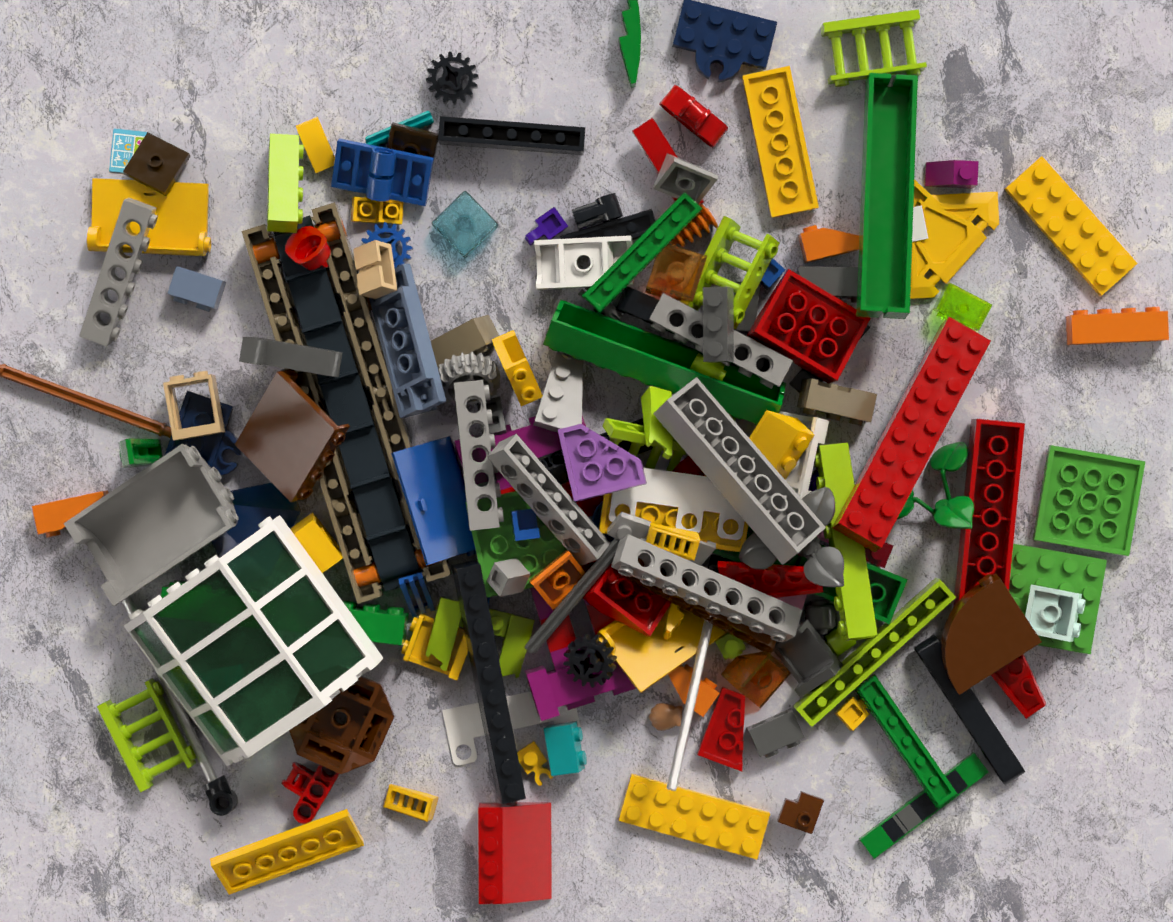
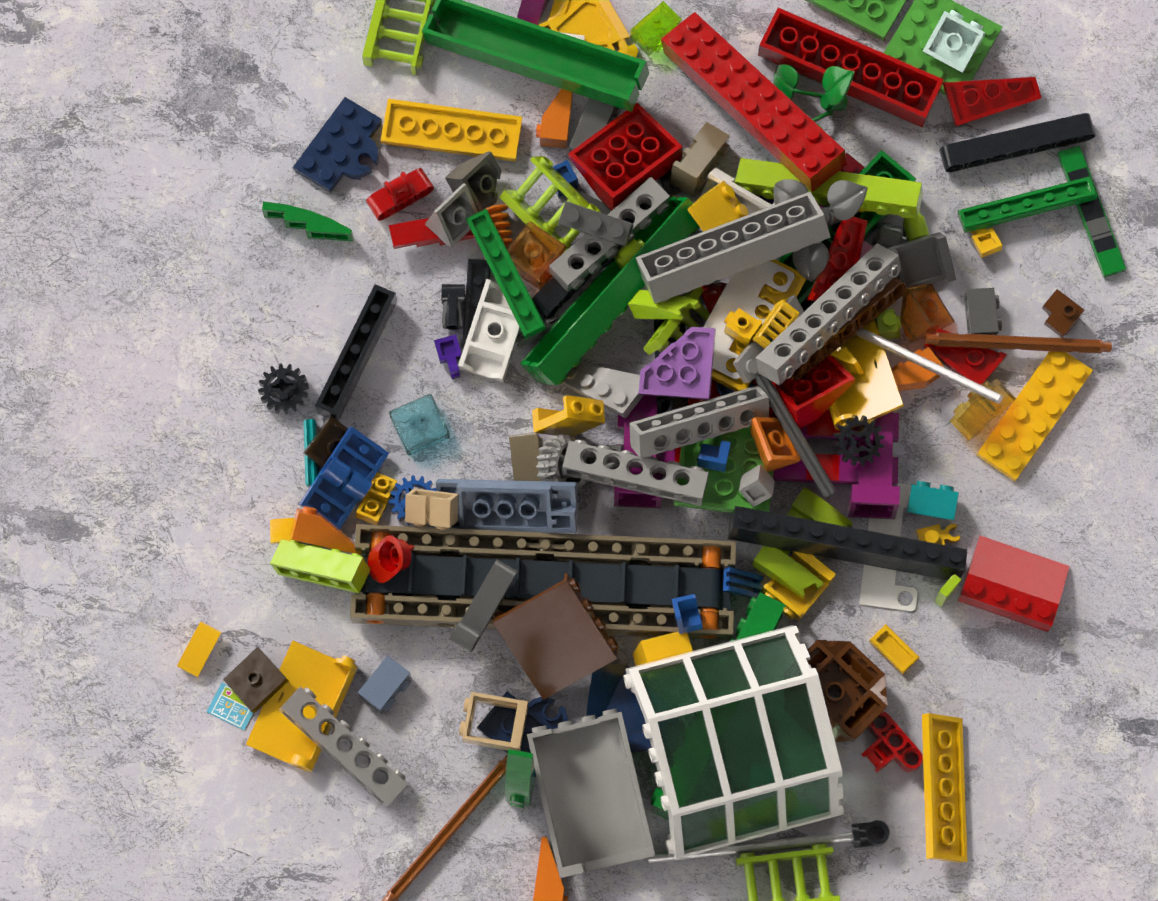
camera: 70 degrees left, 15 degrees down
yellow slope [383,784,439,822] -> none
blue door [391,436,476,565] -> none
medium nougat animal [649,703,683,731] -> none
lime brick [793,578,956,727] -> none
reddish brown brick [941,573,1042,695] -> none
none -> yellow slope [177,621,222,677]
none -> orange slope [290,506,362,555]
none -> dark grey slope [445,151,501,212]
none -> blue panel [672,594,703,634]
none -> yellow brick [724,308,763,347]
none -> yellow tile [868,624,920,675]
none -> dark orange piece [925,332,1112,354]
none -> lime tile [935,575,961,607]
none -> clear yellow brick [950,379,1016,441]

